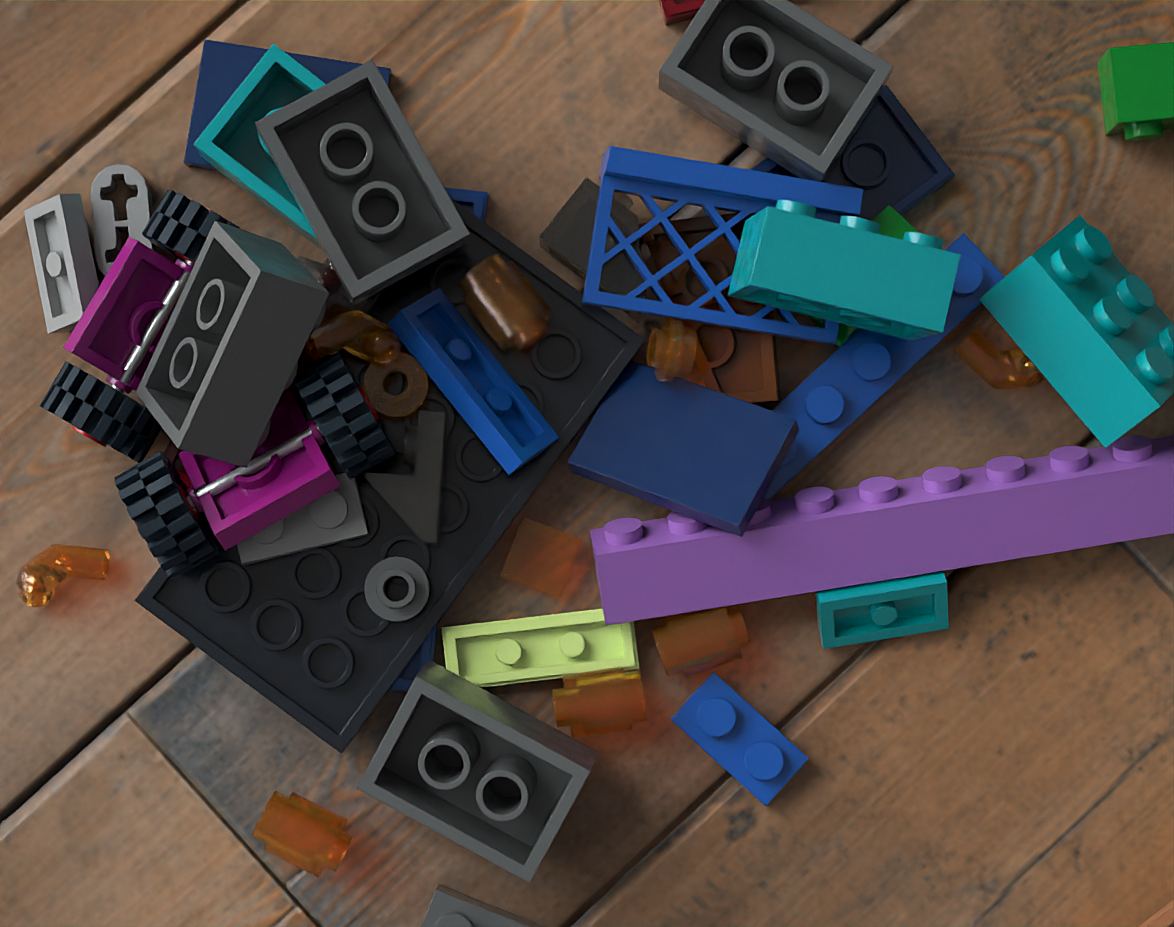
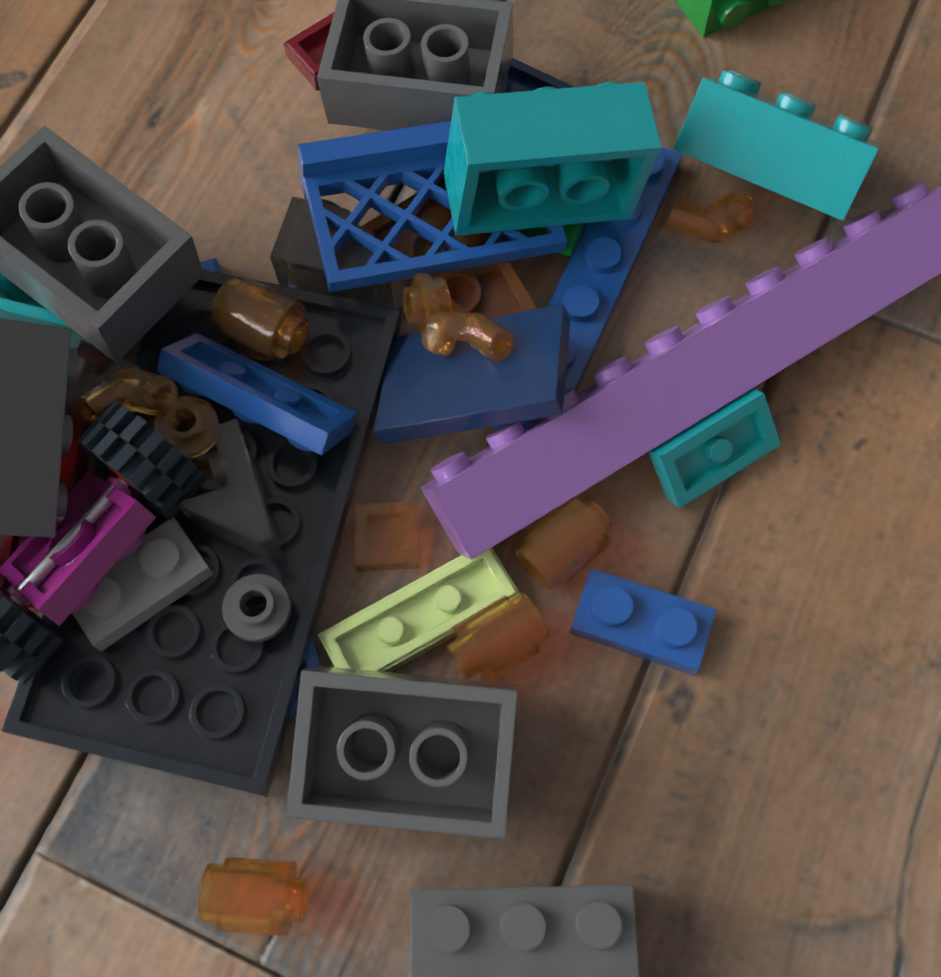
camera: 15 degrees left, 15 degrees down
none -> clear orange arm [421,311,514,361]

